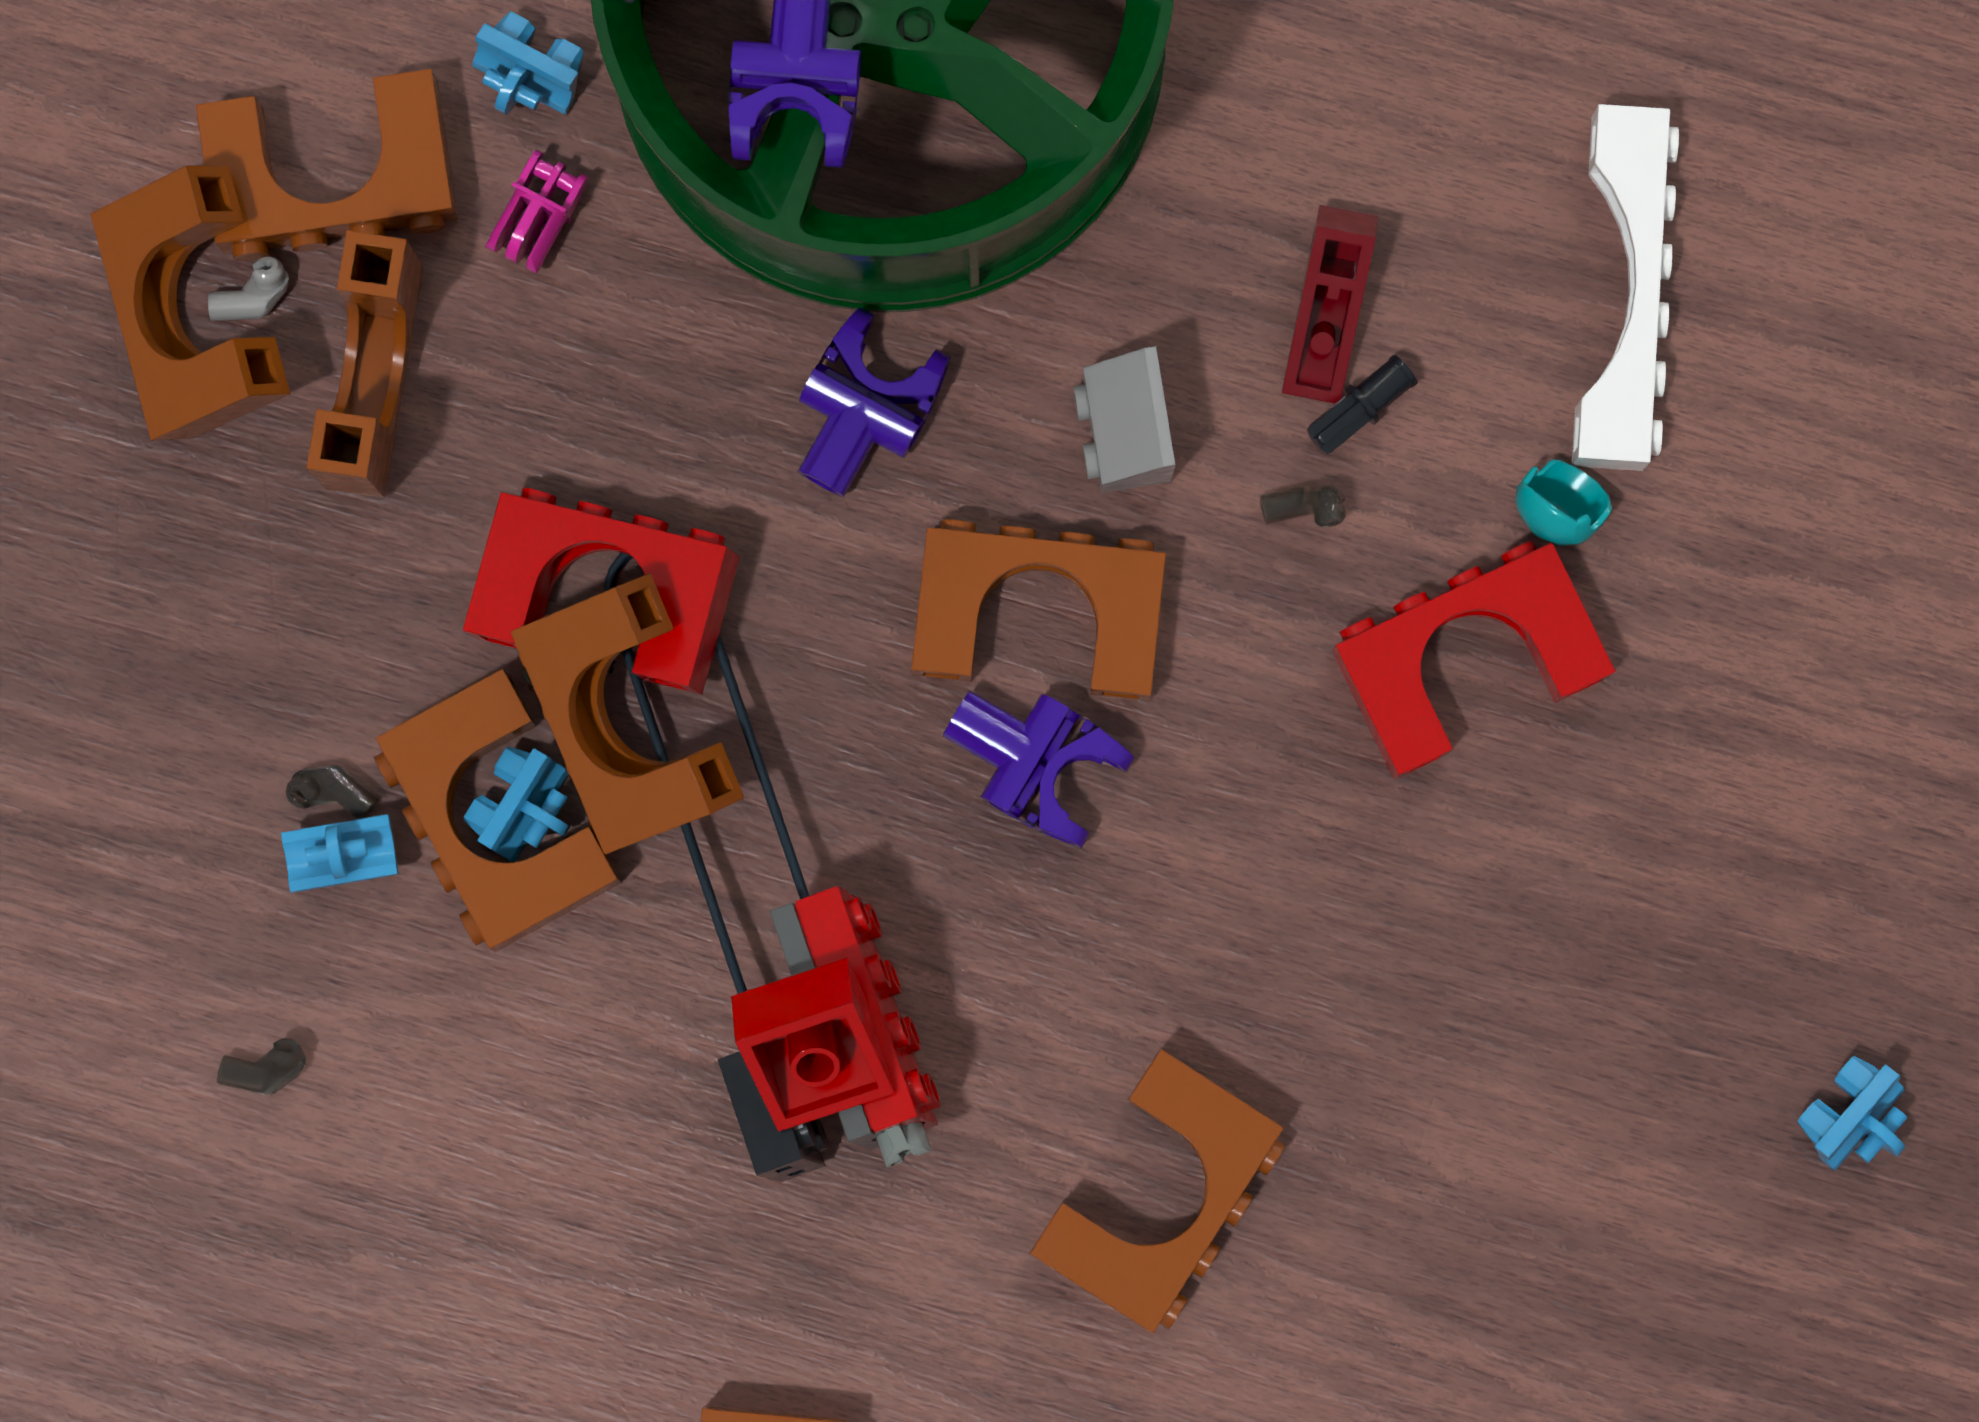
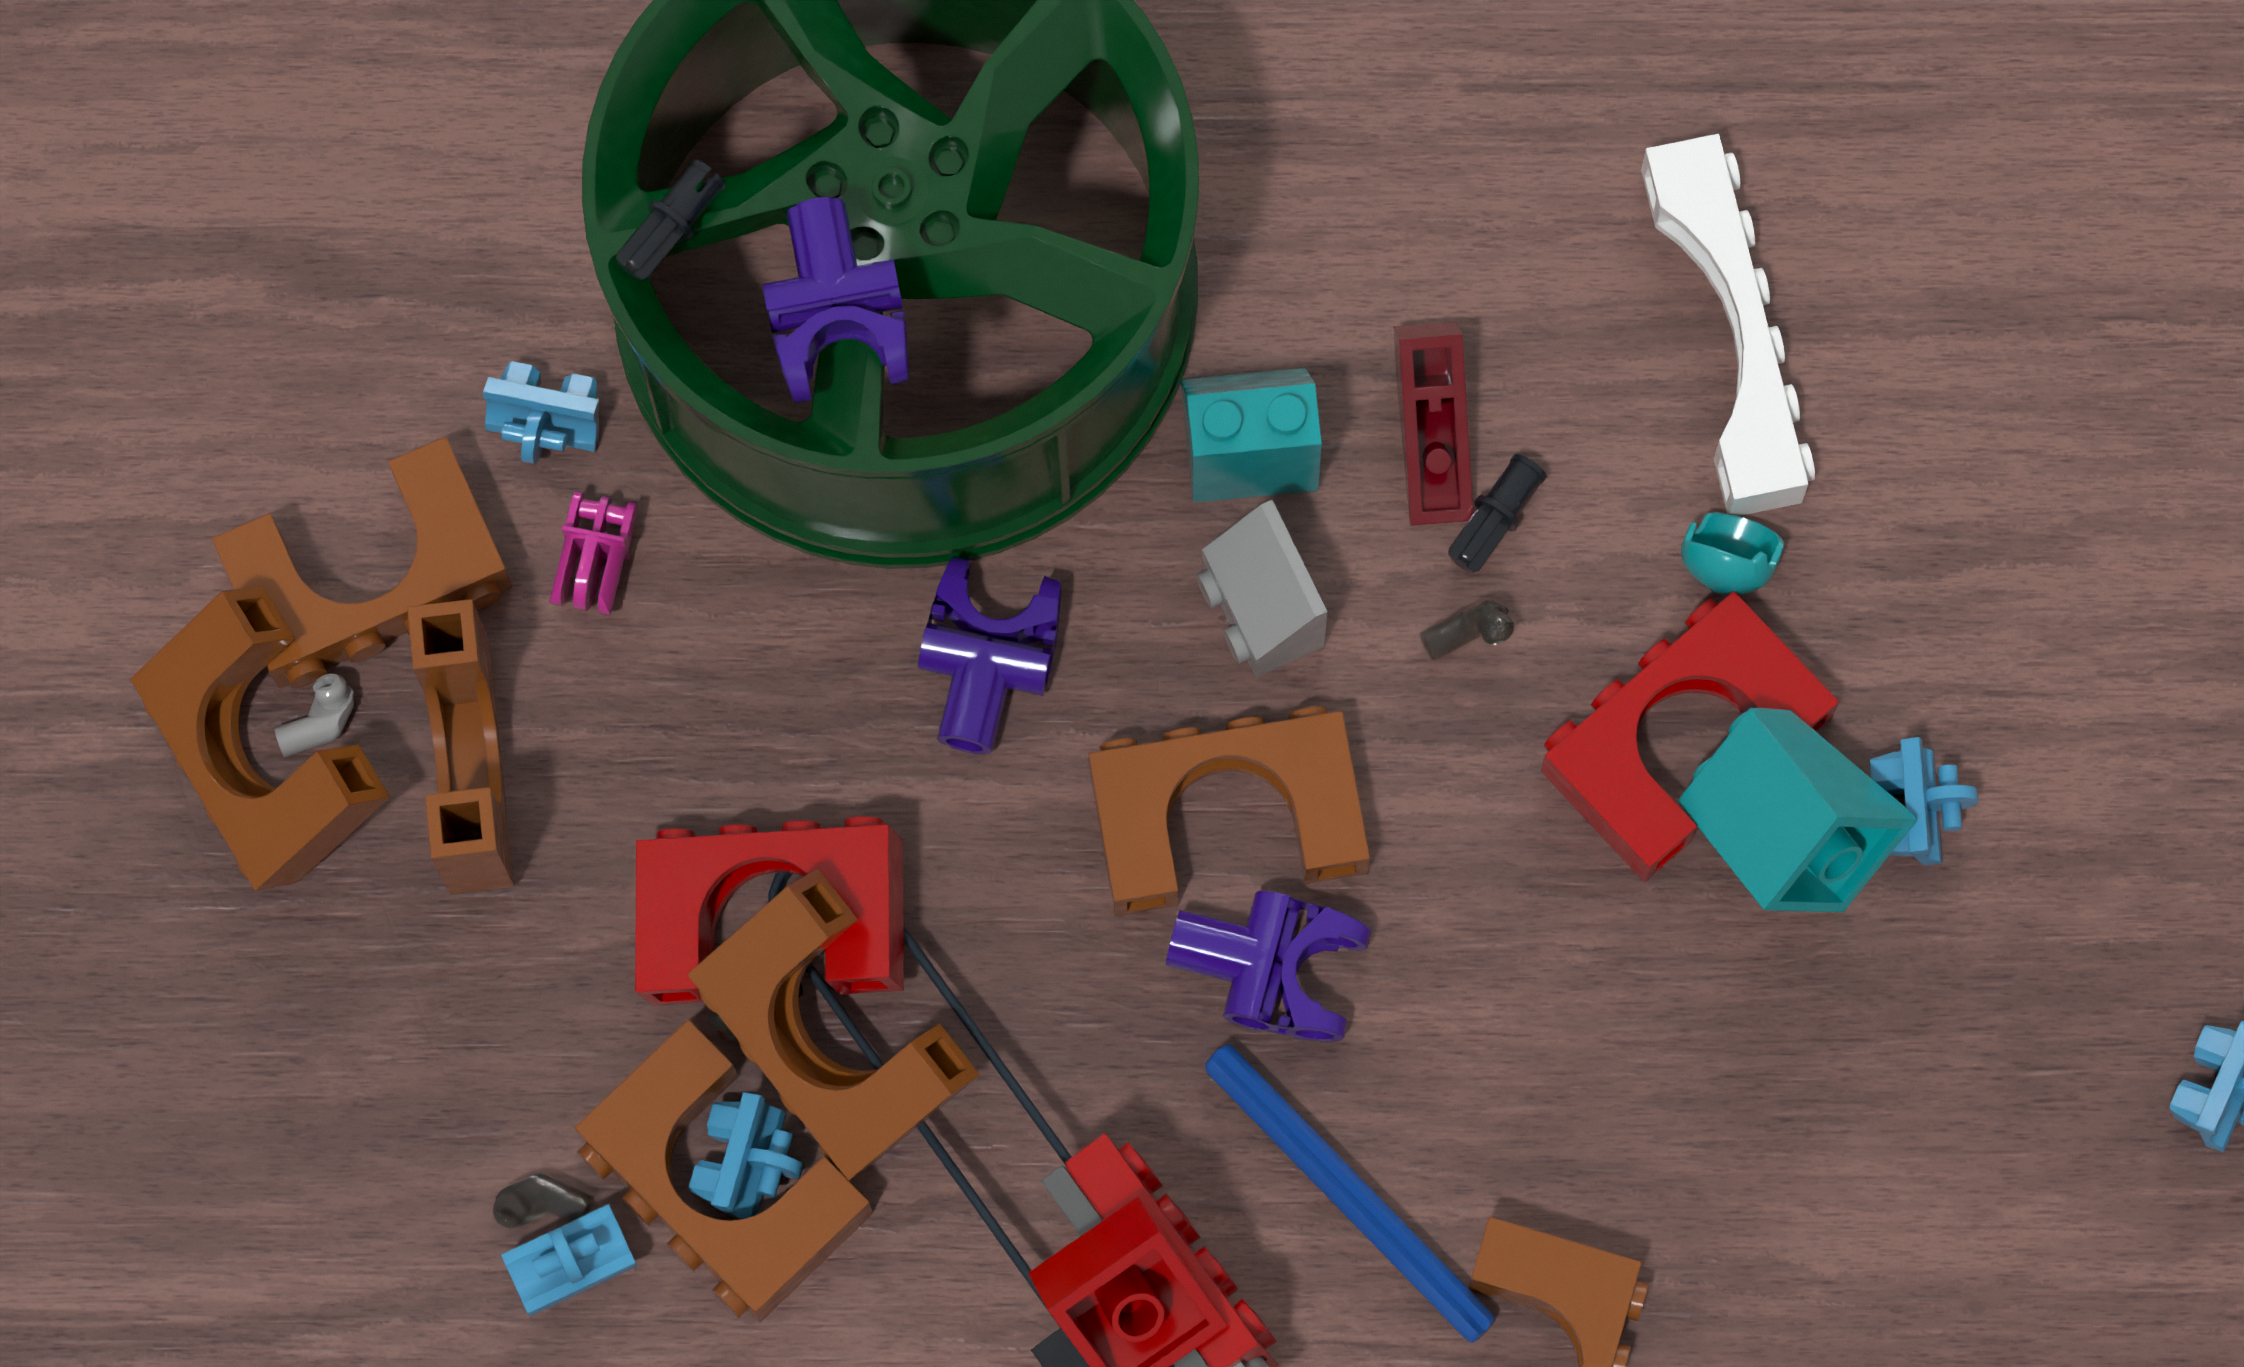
camera: 15 degrees left, 10 degrees down
none -> teal slope [1181,368,1322,503]
none -> blue axle [1205,1044,1495,1343]
none -> teal slope [1678,707,1918,912]
none -> dark azure hips [1870,737,1978,866]

